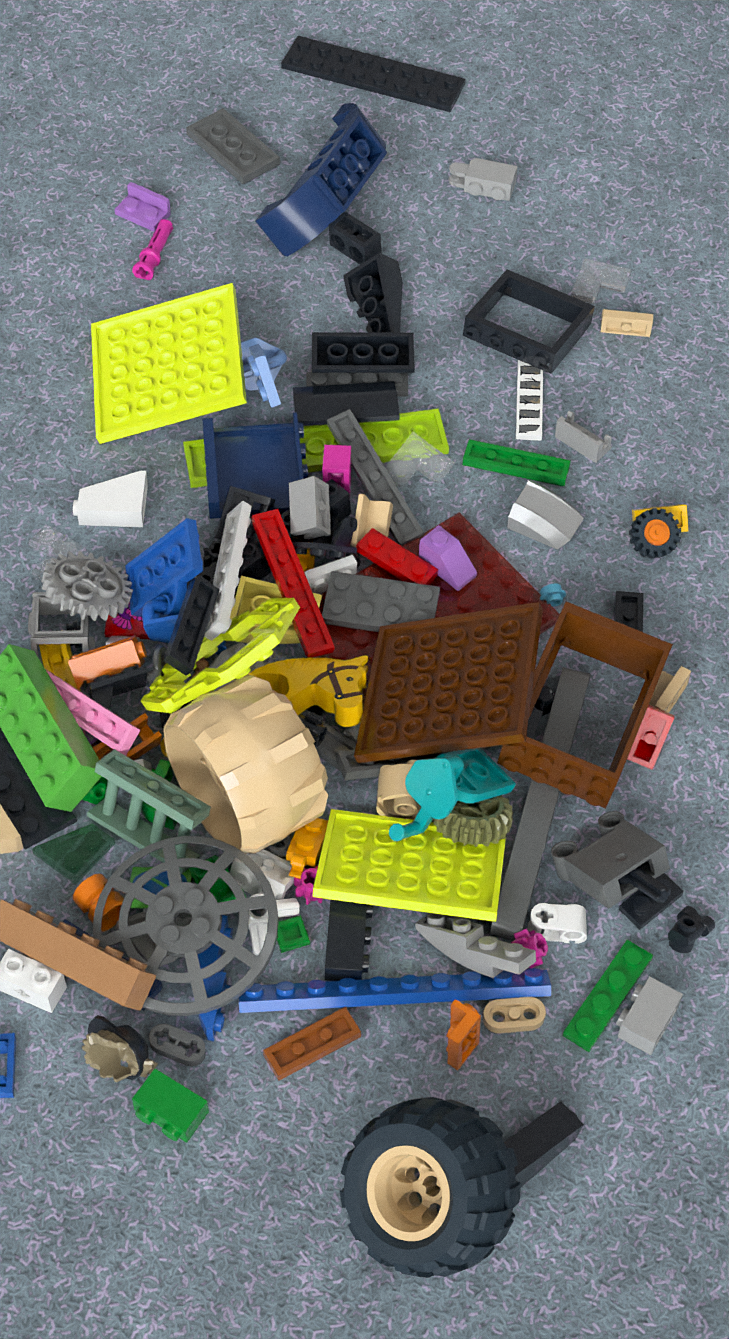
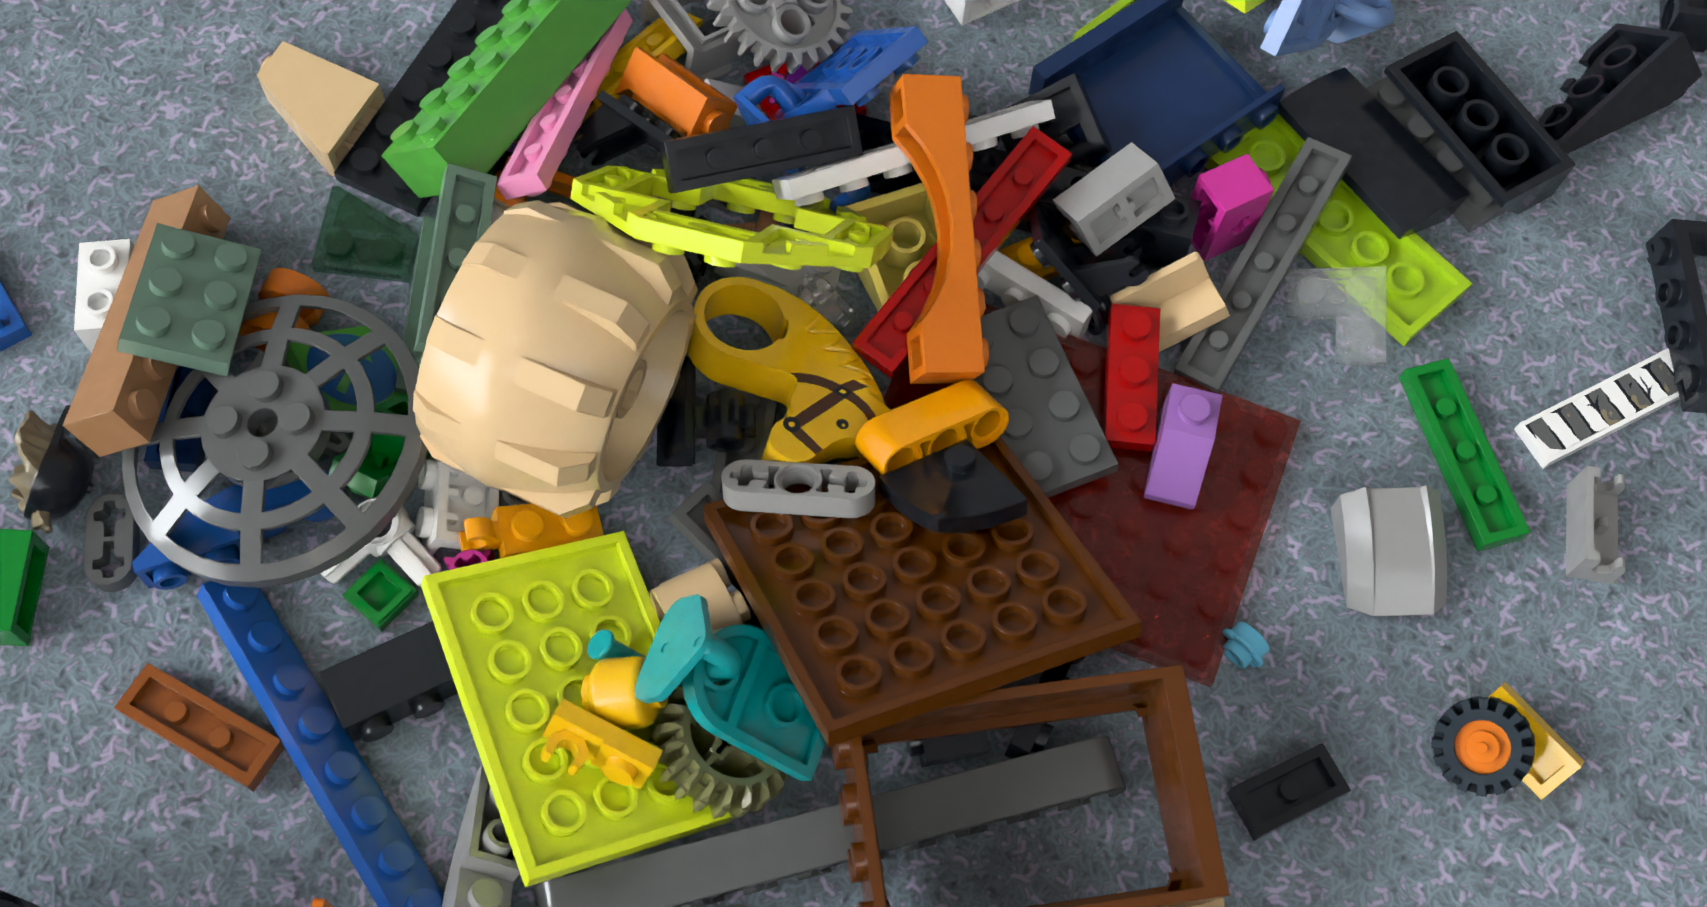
camera: 55 degrees right, 10 degrees up
none -> sand green plate [117,223,262,376]
none -> yellow plate [541,698,663,789]
none -> yellow head [581,656,669,730]
none -> light grey beam [721,459,875,518]
none -> light orange beam [855,379,1009,475]
none -> black plate [879,439,1028,533]
none -> orange arch [889,74,989,384]

